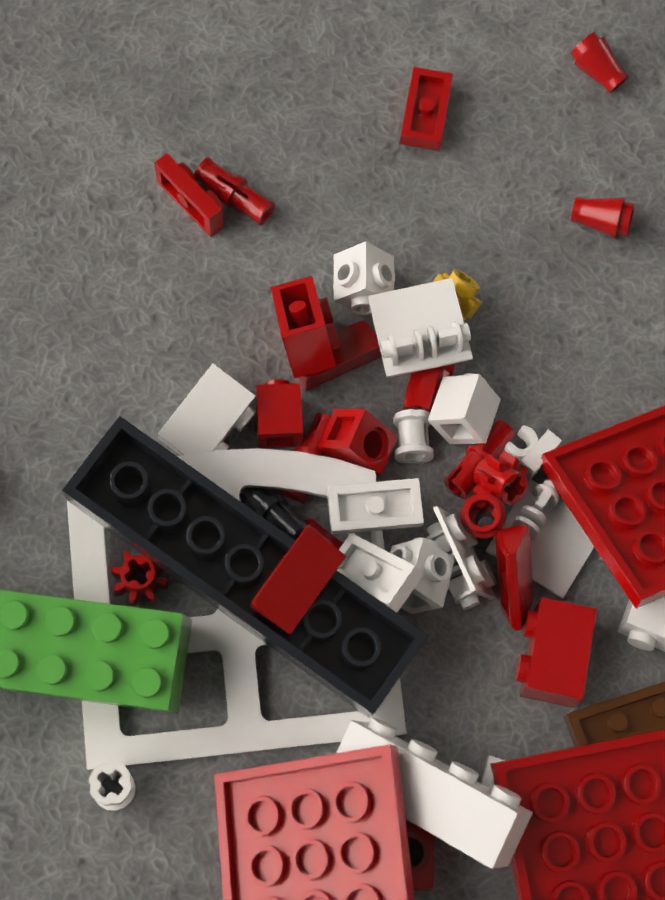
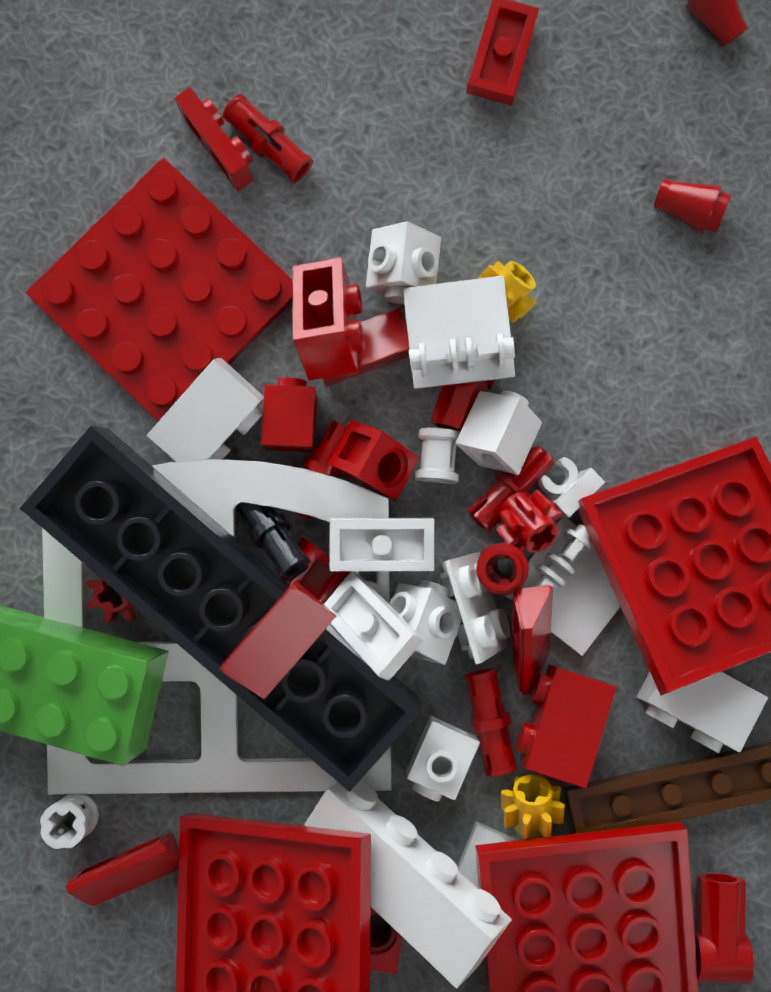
camera: 10 degrees right, 15 degrees up
none -> red plate [25,157,293,422]
none -> red slope [65,832,179,906]
none -> white brick [406,715,480,801]
none -> red pin [464,668,517,777]
none -> yellow gear [501,774,565,840]

